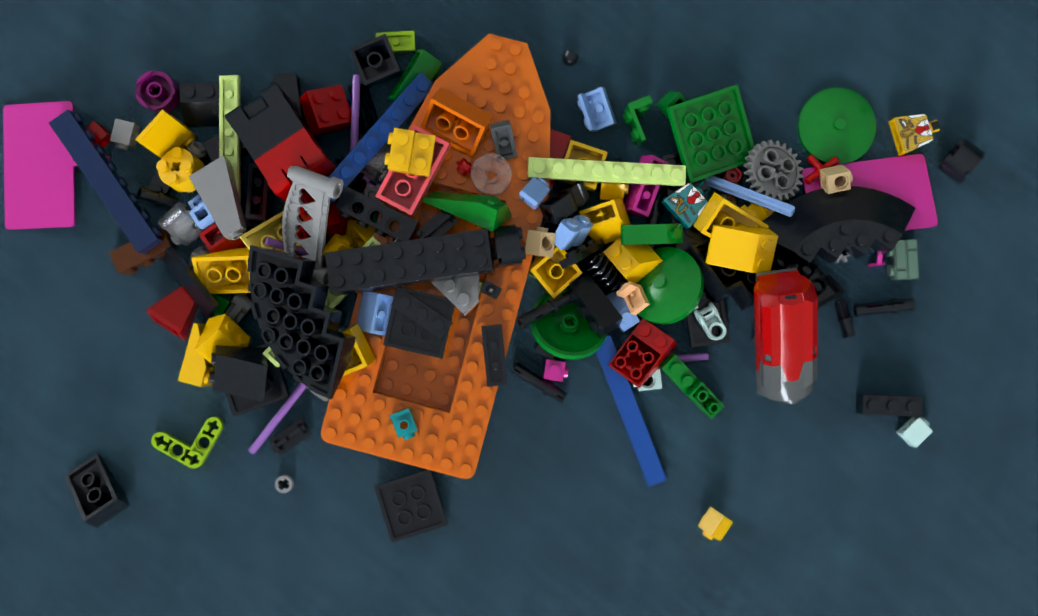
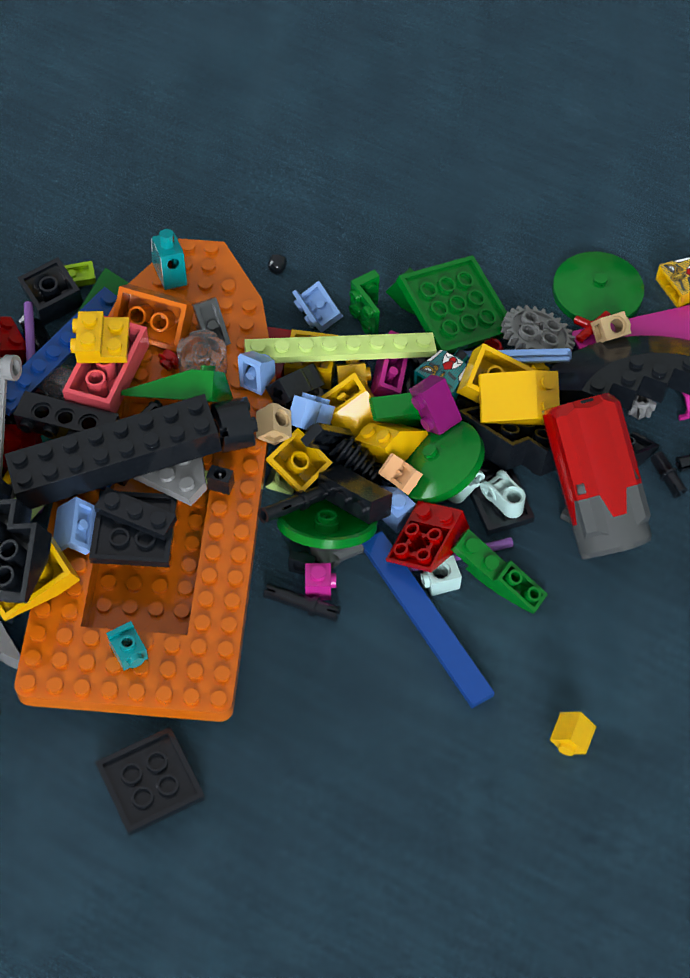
camera: 15 degrees left, 30 degrees down
black plate [481,324,508,387] -> none
none -> teal torso [151,229,187,290]
none -> magenta brick [409,374,462,435]

